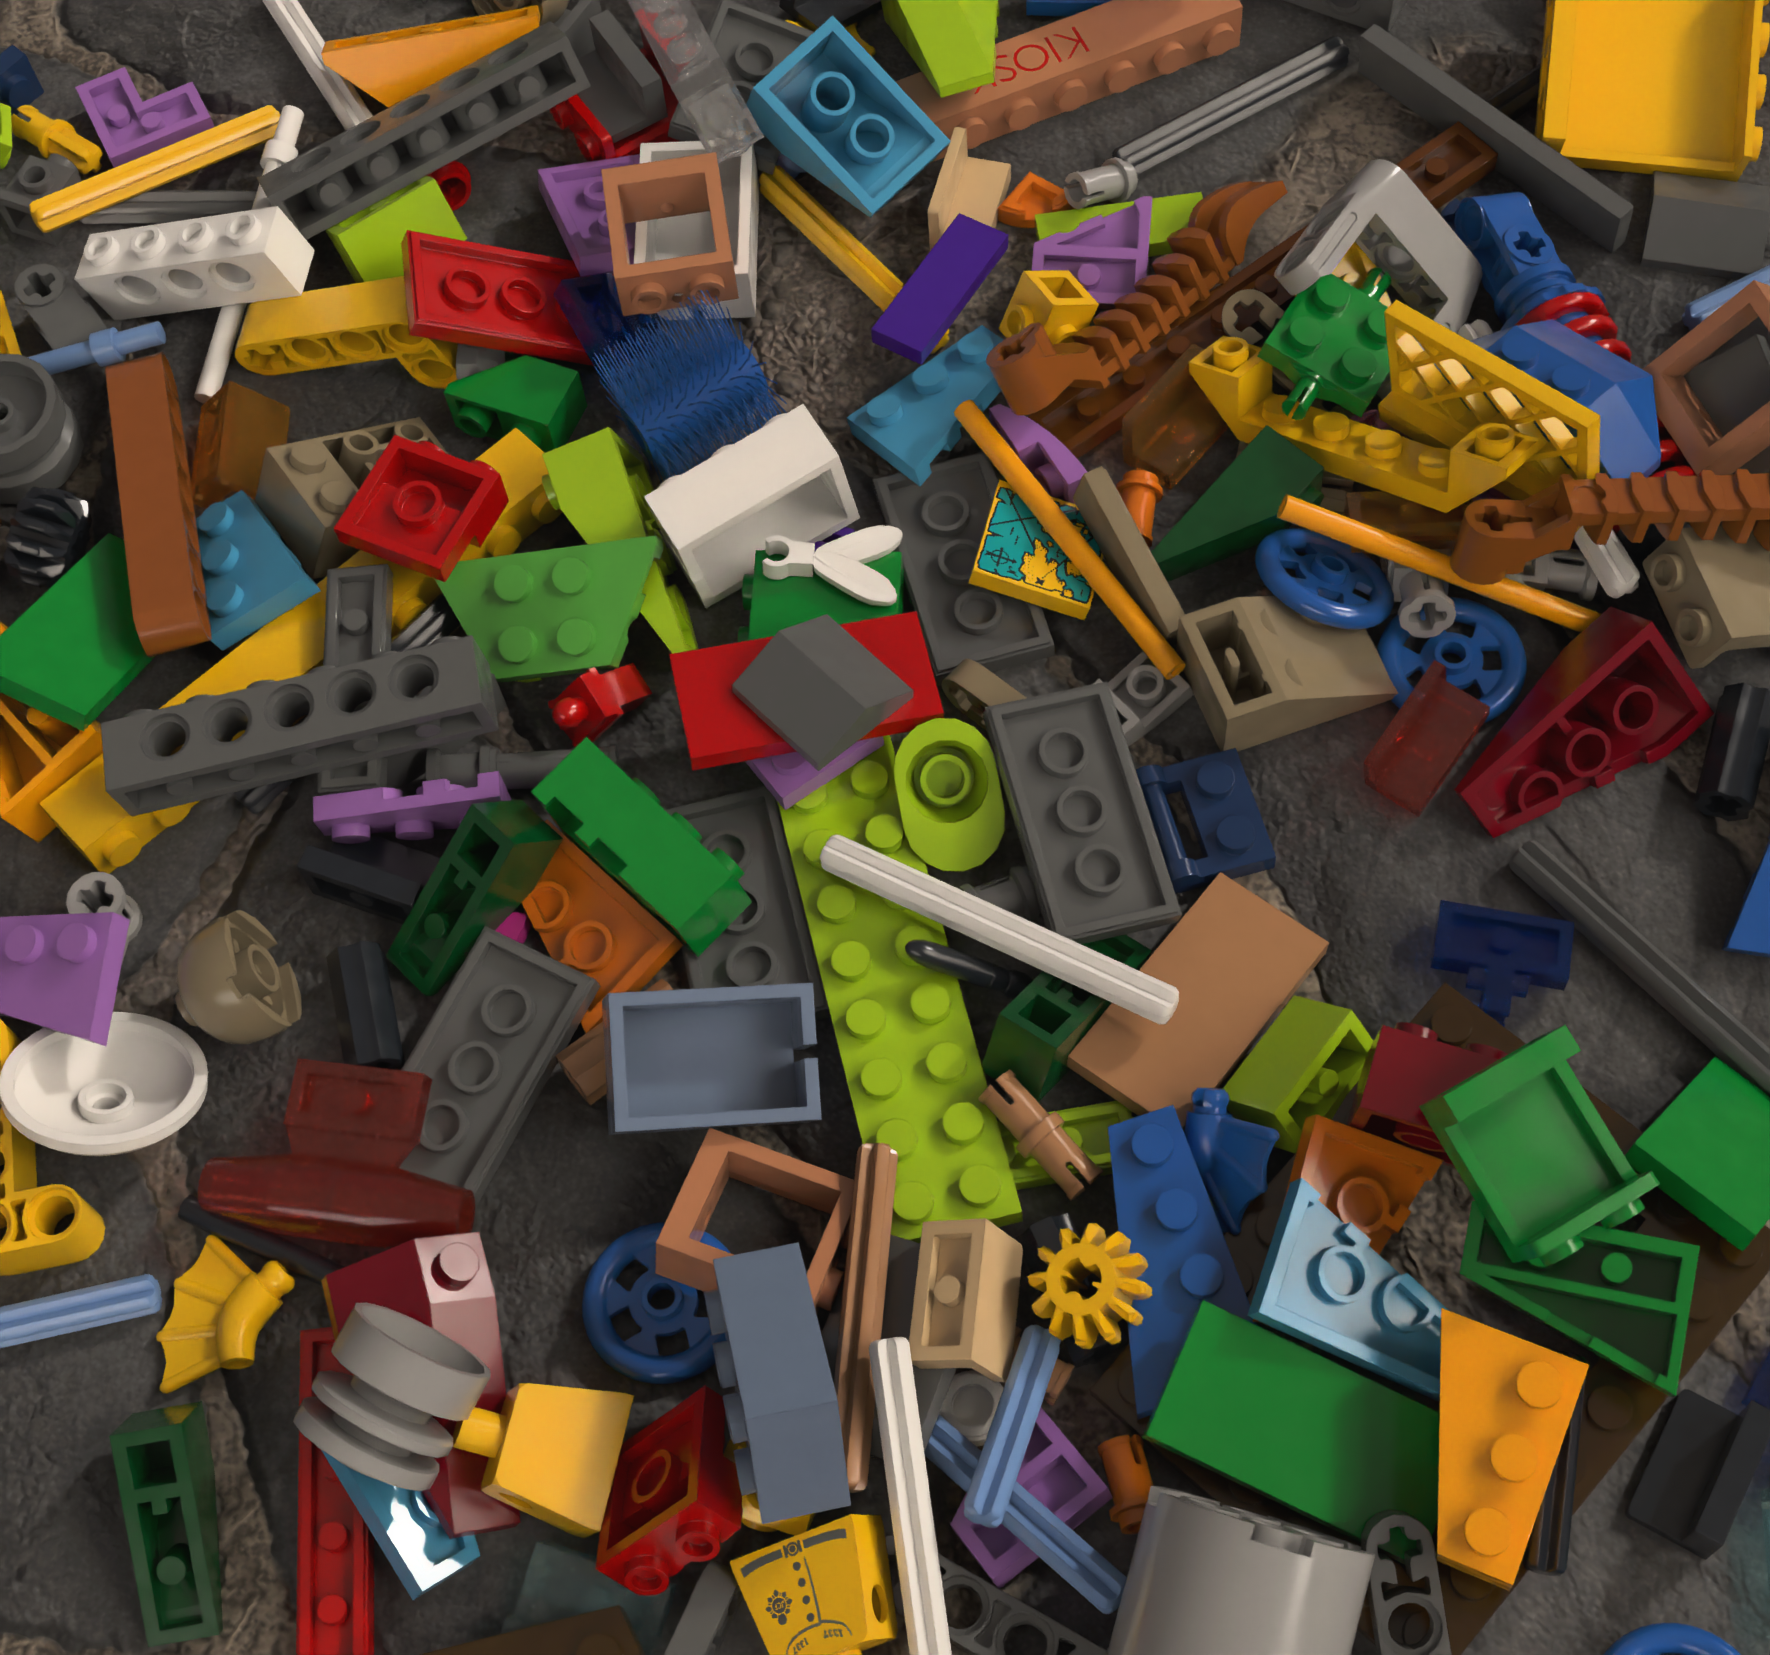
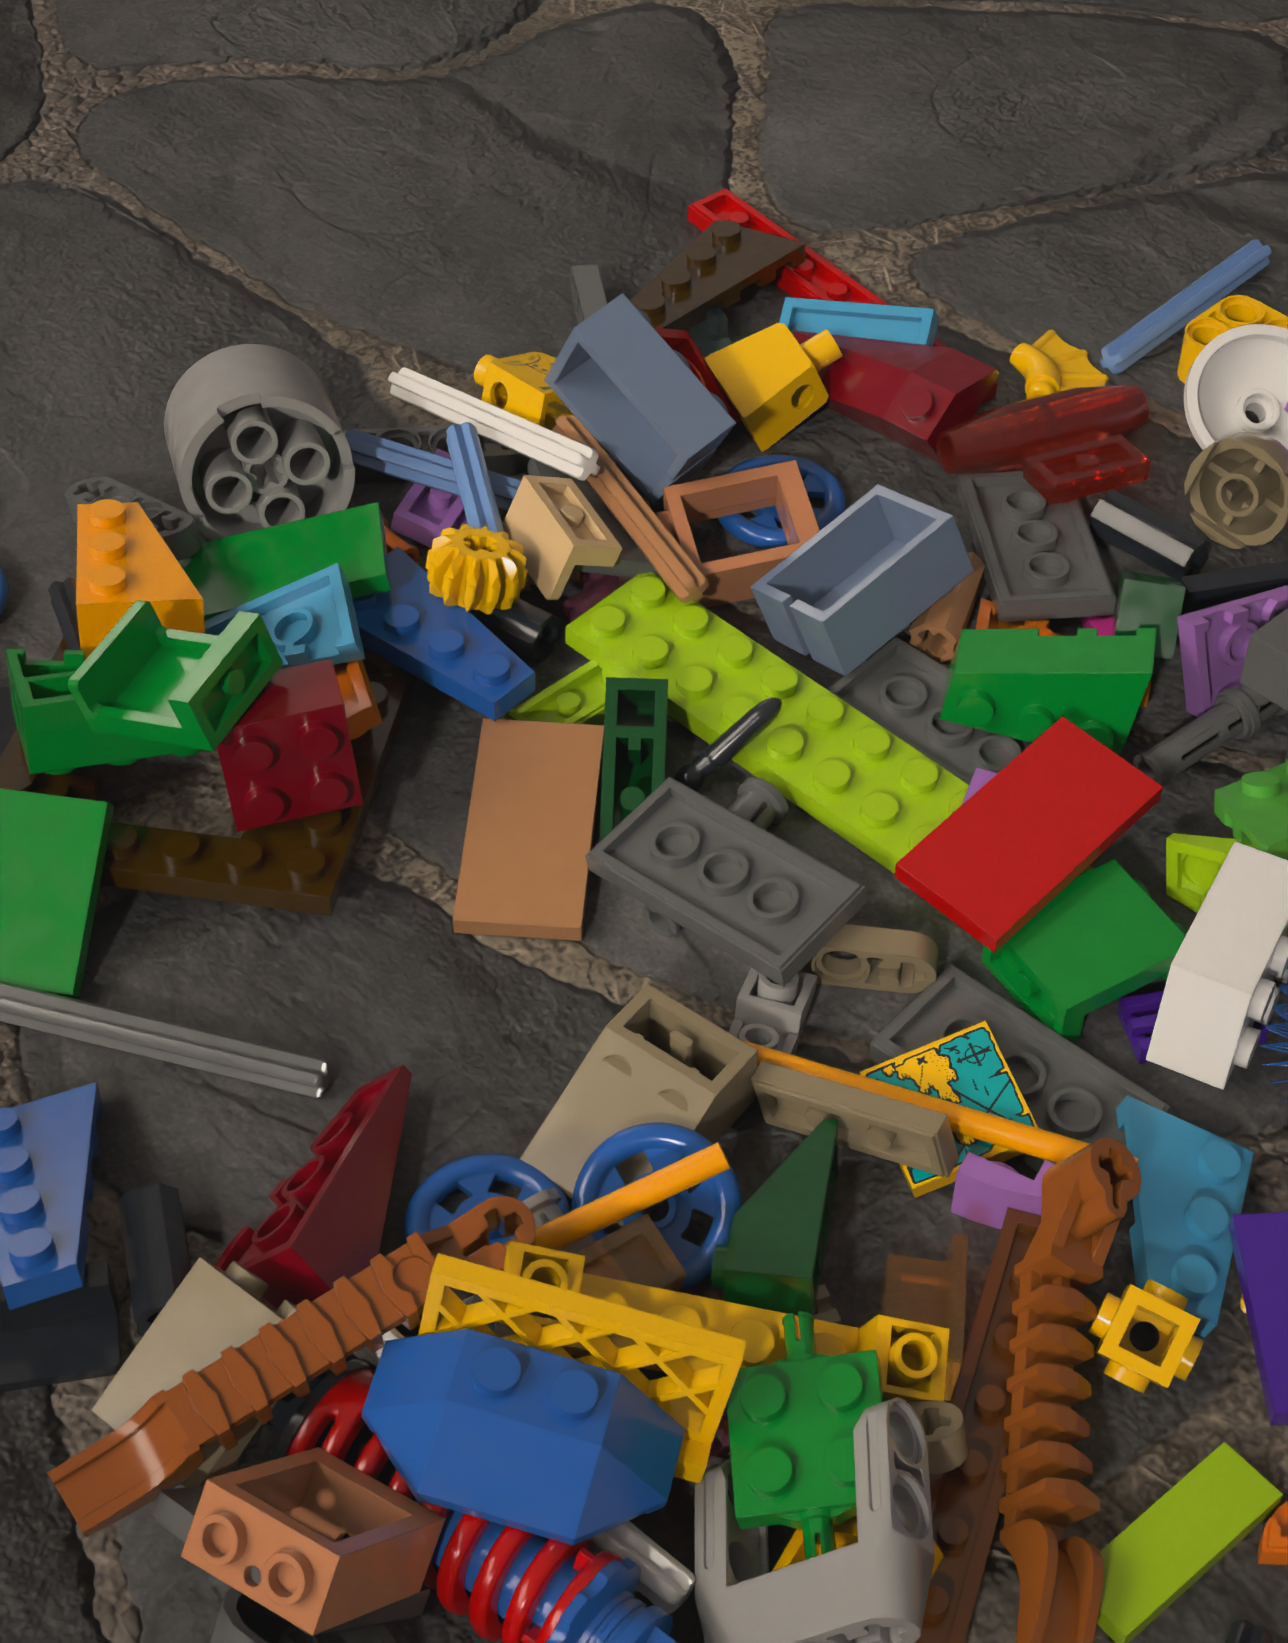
camera: 140 degrees right, 15 degrees down
dark green slope [109,1401,223,1647] -> none
light grey wheel [293,1302,491,1491] -> none
red piece [548,663,652,747] -> none
dark grey slope [732,614,913,771] -> none
white piece [762,525,903,606] -> none
white axle [819,835,1179,1024] -> none
lime piece [894,718,1005,872] -> none
medium nougat pin [978,1070,1103,1201] -> none
medium lavender wing [1032,196,1152,310] -> none
light grey pin [1064,157,1138,209] -> none
orange pin [1116,470,1163,548] -> none
dark blue plate [1136,748,1276,894] -> none
blue arm [1184,1087,1280,1235] -> none
lime brick [1223,995,1374,1153] -> none
clear red panel [1363,660,1490,817] -> none
clear blue hinge [1430,900,1574,1027] -> none

